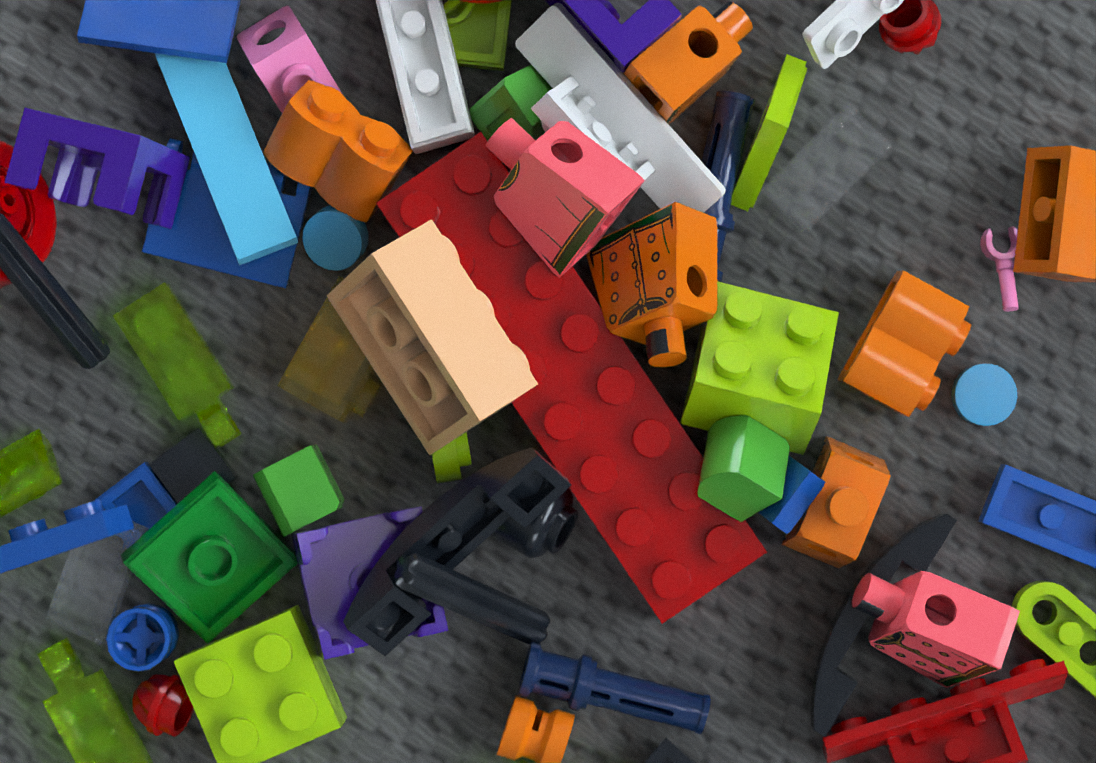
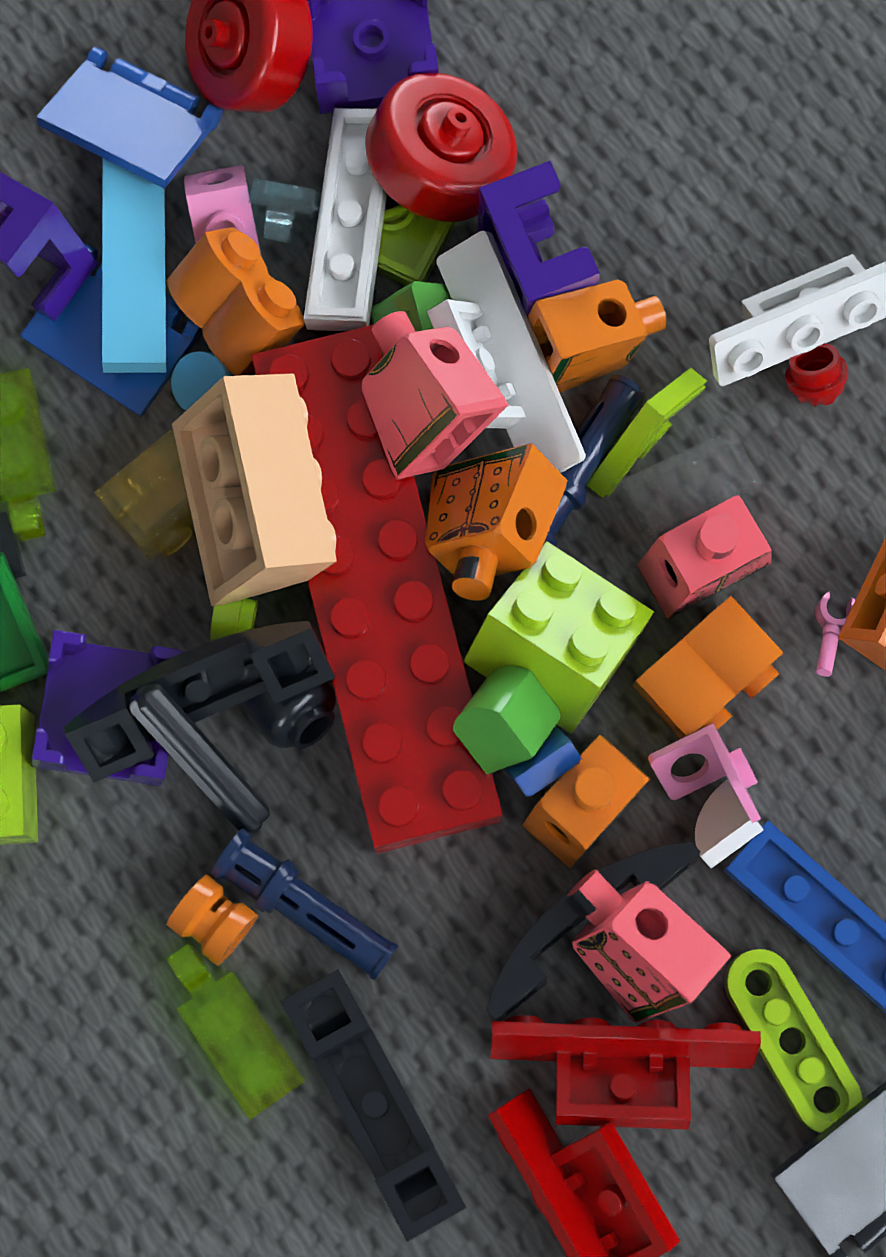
camera: 15 degrees right, 10 degrees down
bright green piece [253,444,345,537] -> none
dark azure tile [951,364,1017,426] -> none
none -> clear light blue tile [249,178,321,244]
none -> coral torso [637,495,772,620]
none -> bright pink bracket [648,723,761,823]
none -> white tile [695,779,763,868]

